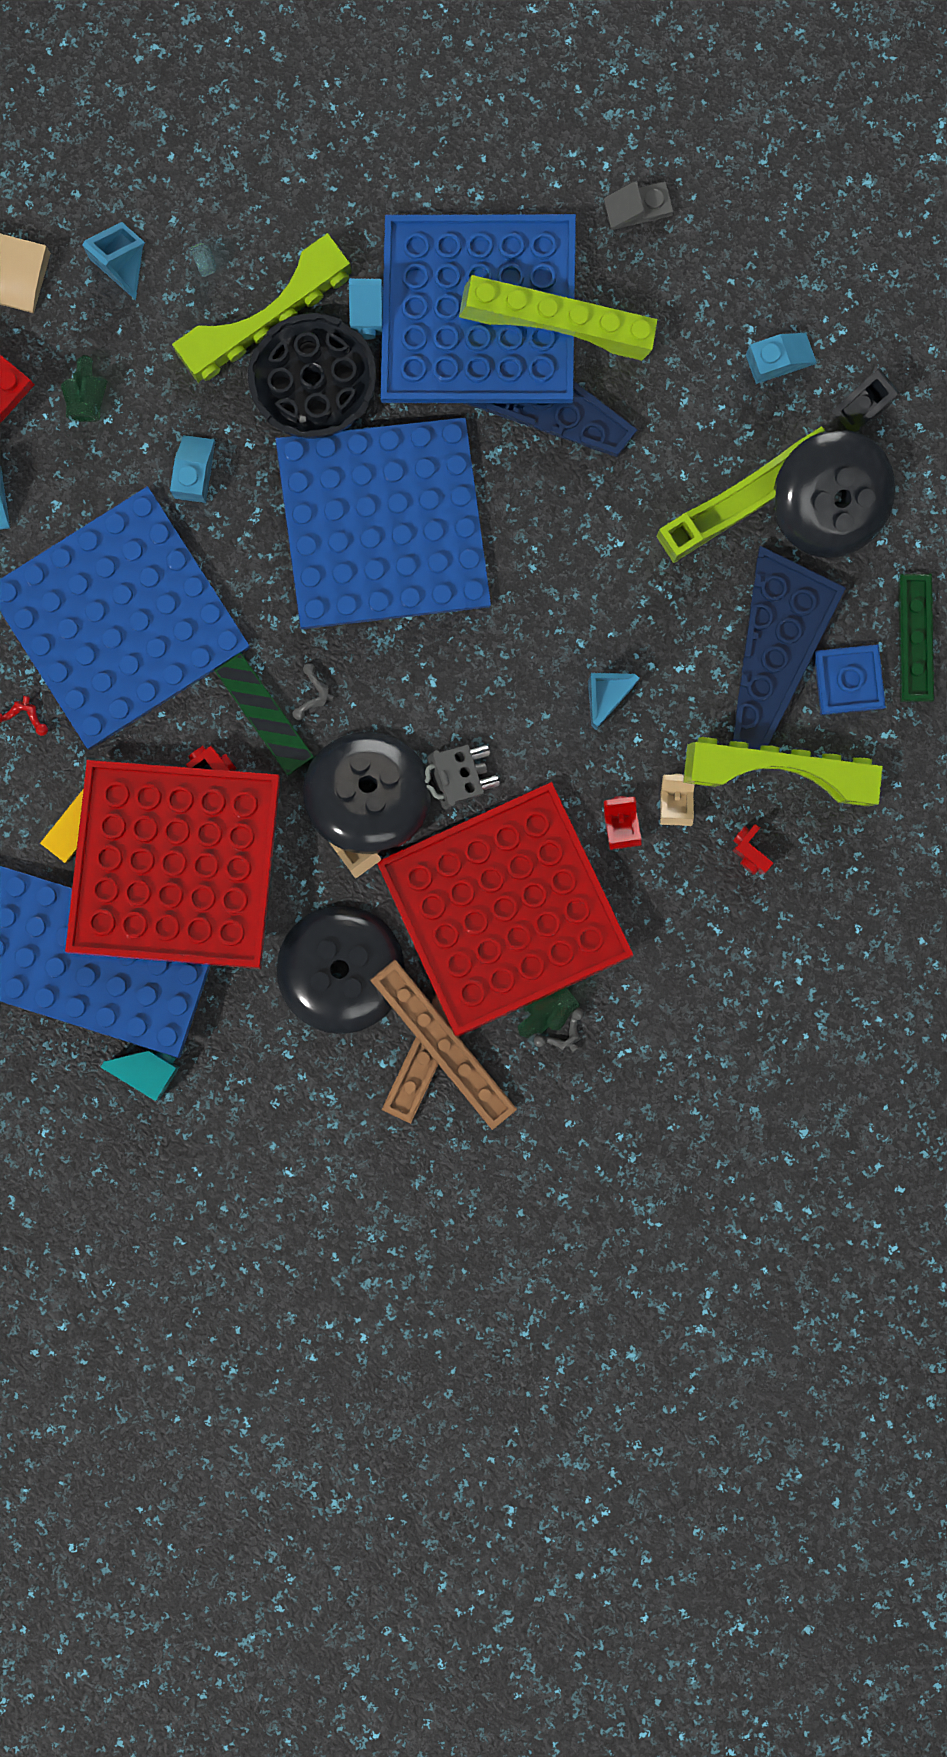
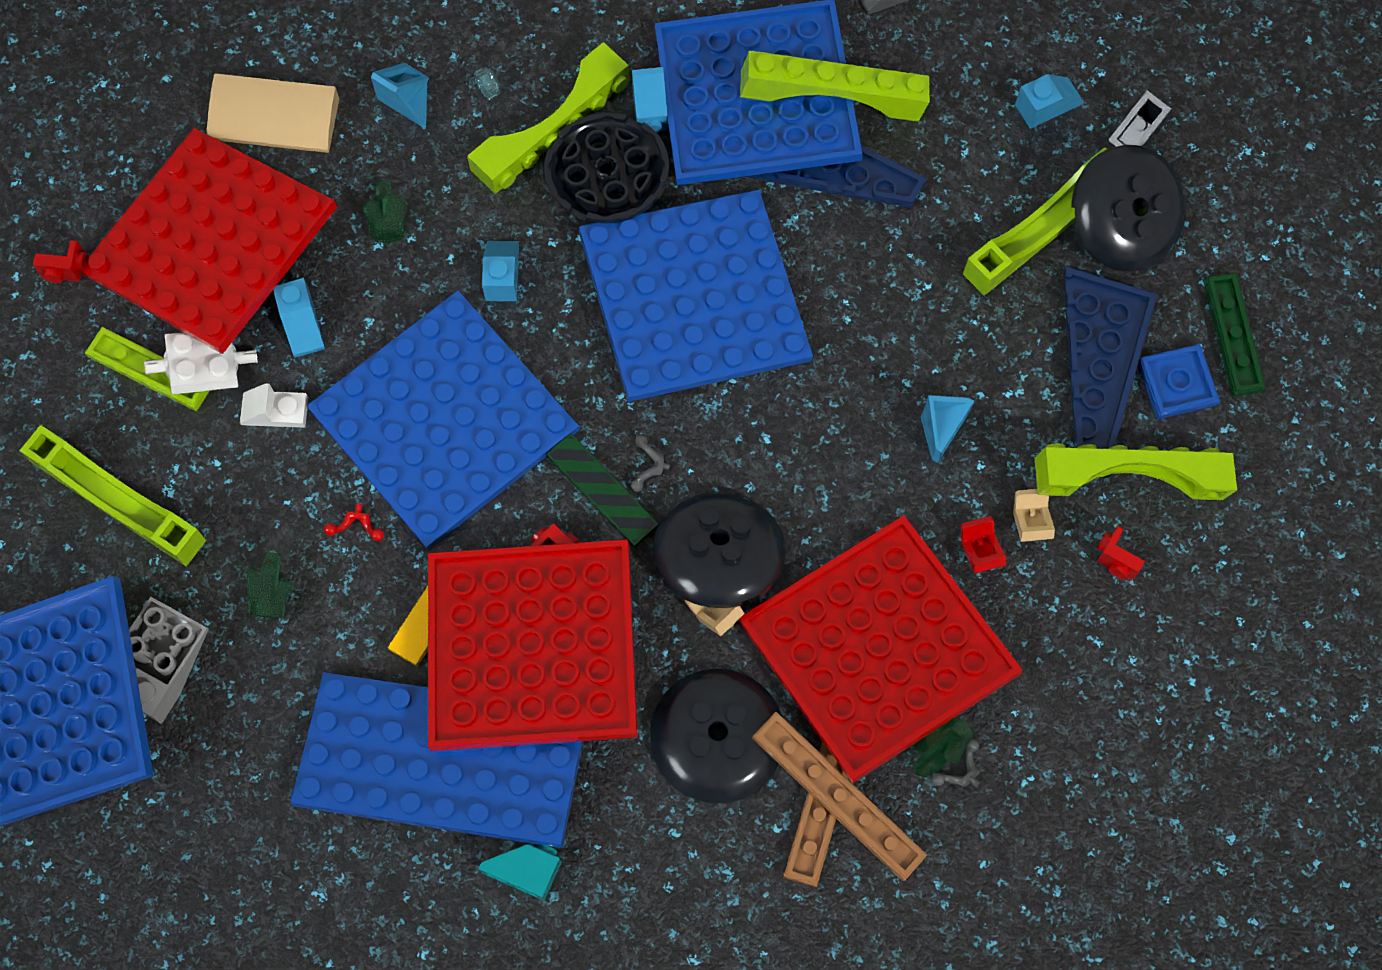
camera: 10 degrees left, 15 degrees down
dark grey piece [425,745,499,810] -> none

